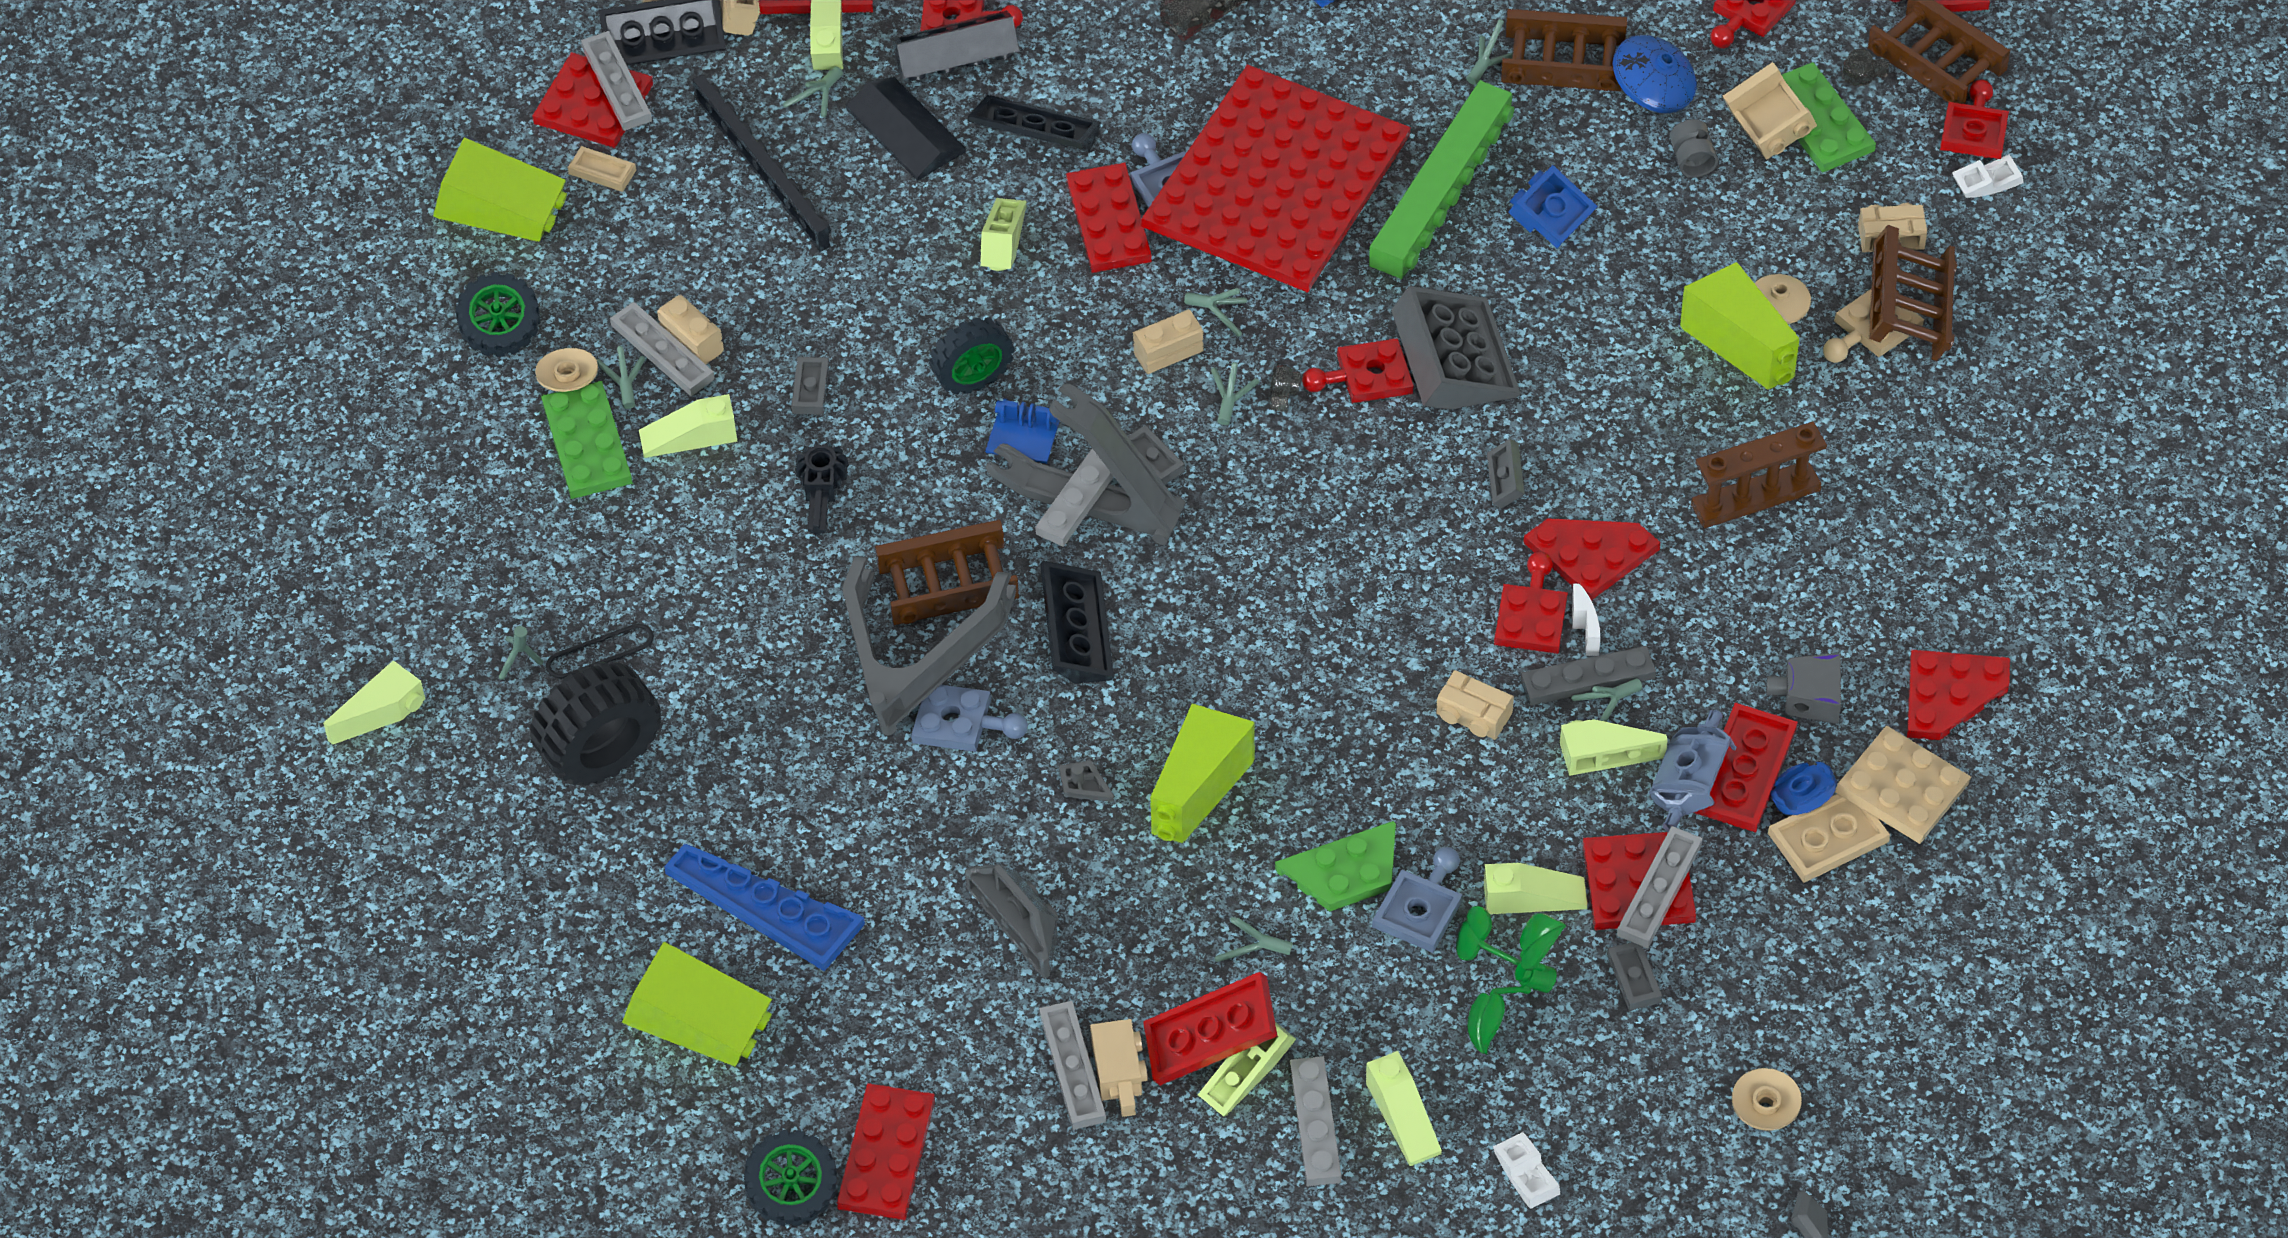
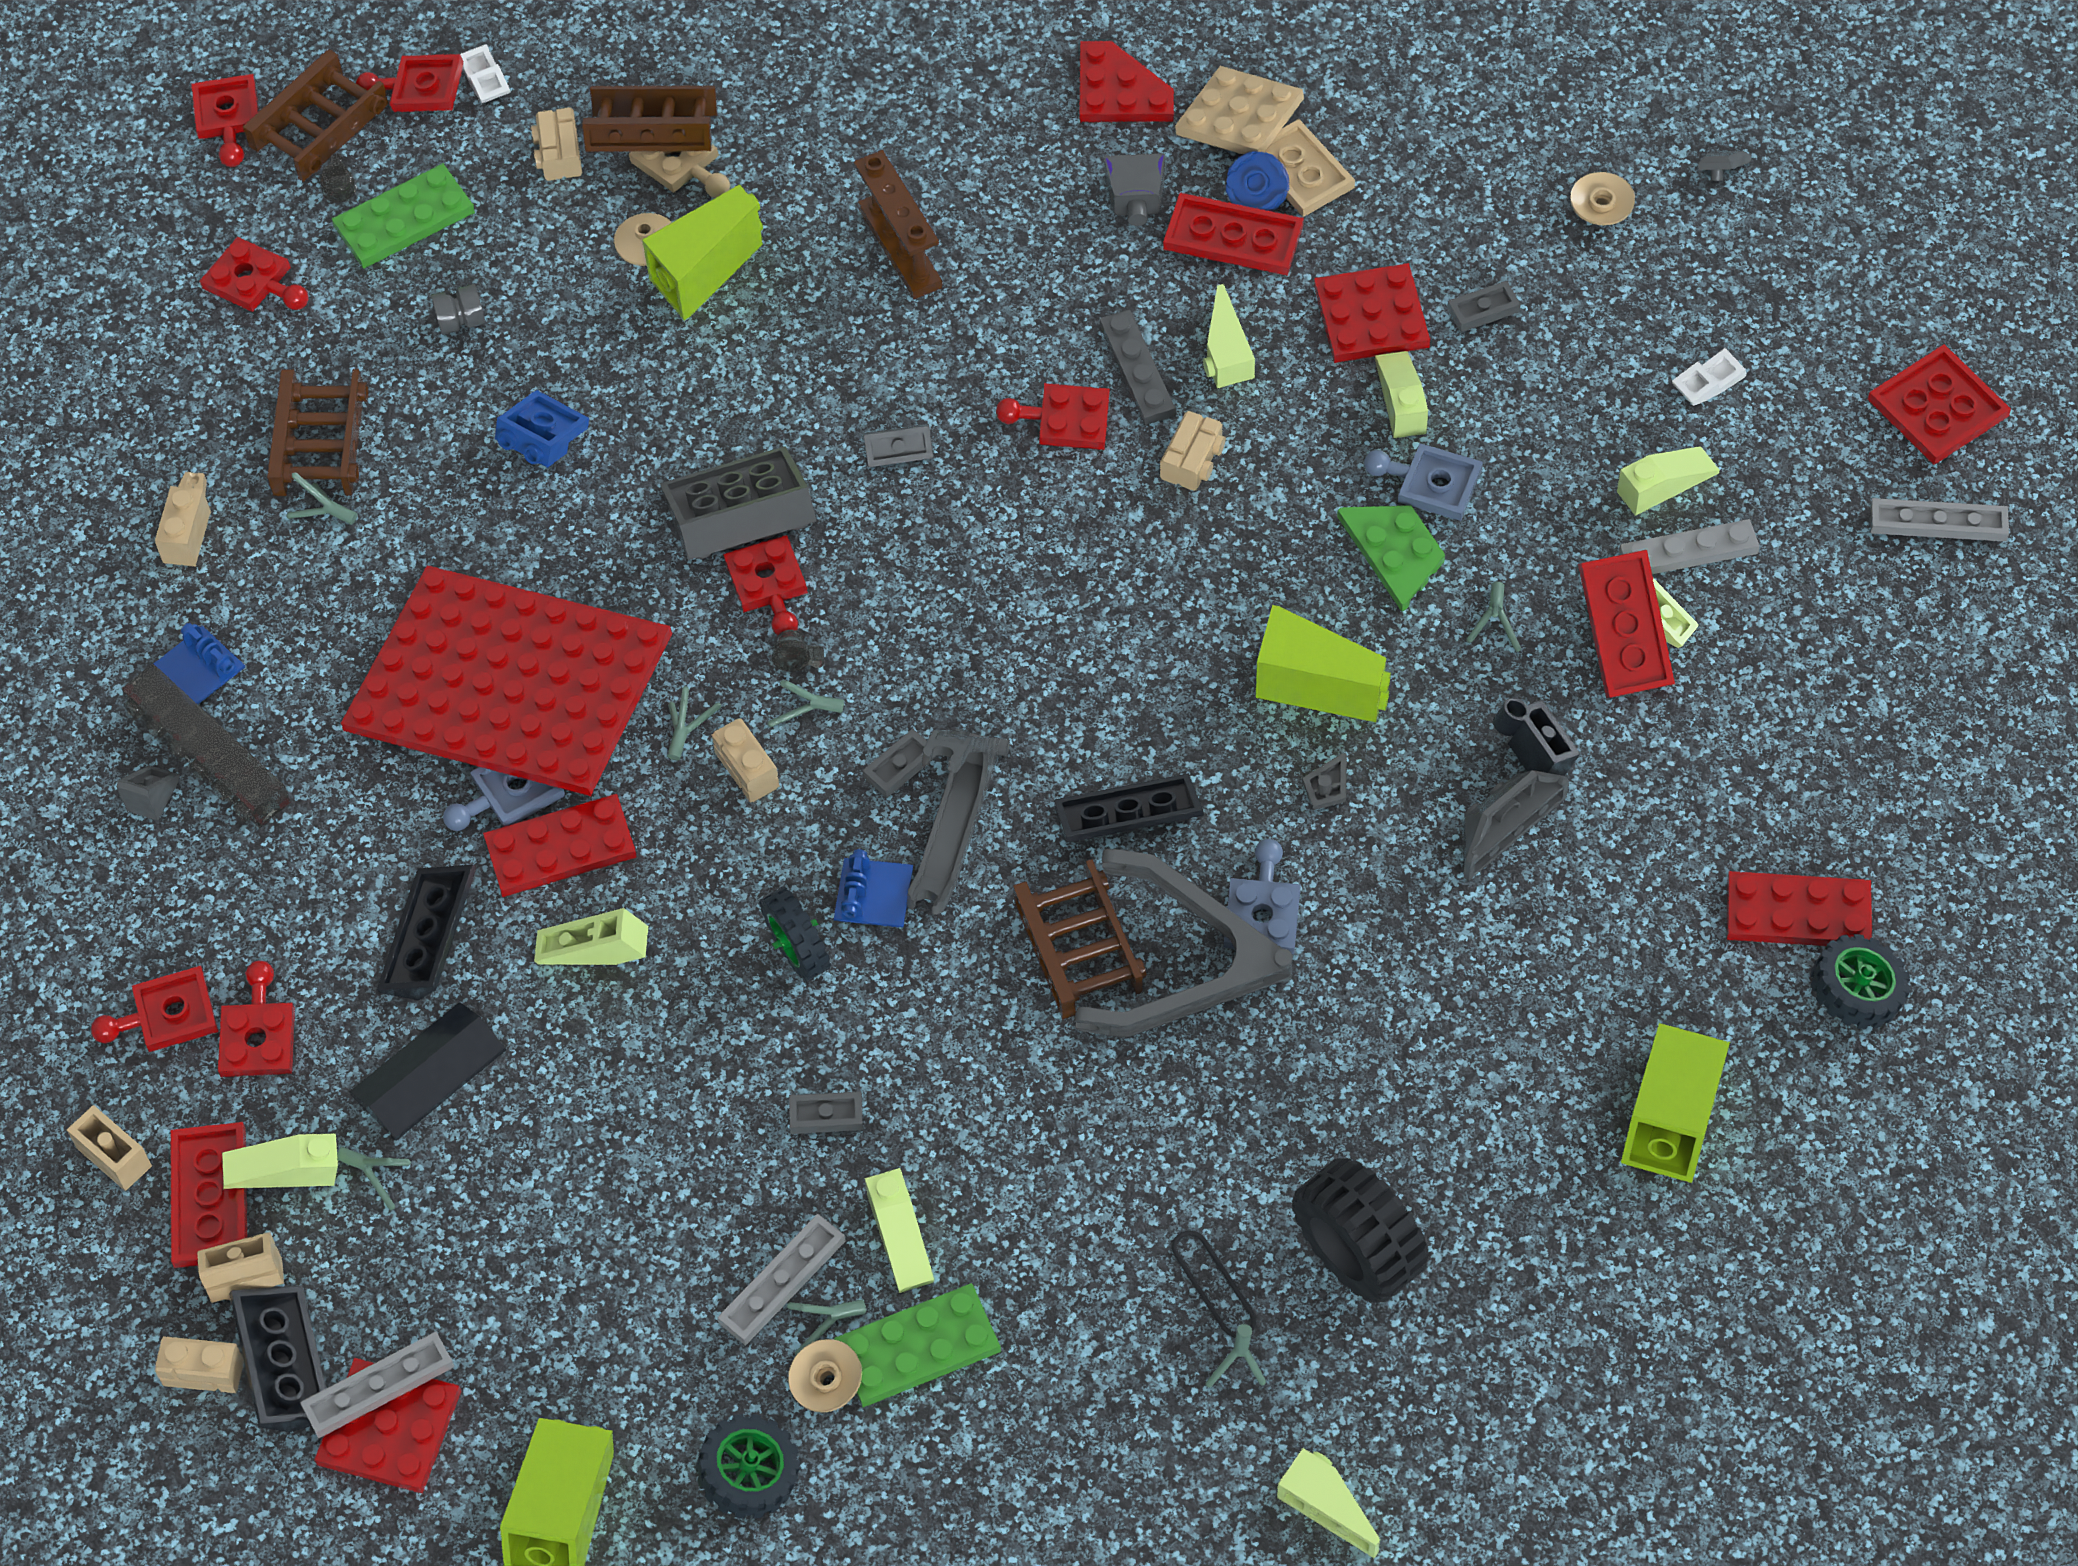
camera: 95 degrees left, 5 degrees up
tan tile [568,146,636,192] -> none
tan brick [657,295,724,364] -> none
blue wing [664,844,865,971] -> none
black plate [692,74,831,252] -> none
black gear [795,440,849,536] -> none
brick [892,10,1020,81] -> none
light grey plate [1035,449,1114,547] -> none
light grey plate [1039,1001,1106,1130] -> none
tan hinge [1090,1019,1148,1117] -> none
bright green brick [1369,80,1514,279] -> none
green plant [1456,906,1566,1055] -> none
red plate [1524,518,1661,601] -> none
sand green plant [1571,678,1642,722] -> none
white slope [1572,584,1600,656] -> none
blue dish [1613,35,1697,113] -> none
light grey plate [1617,826,1703,948] -> none
sand blue plate [1649,710,1737,832] -> none
tan panel [1722,62,1817,160] -> none
none -> black hinge [1493,698,1580,776]

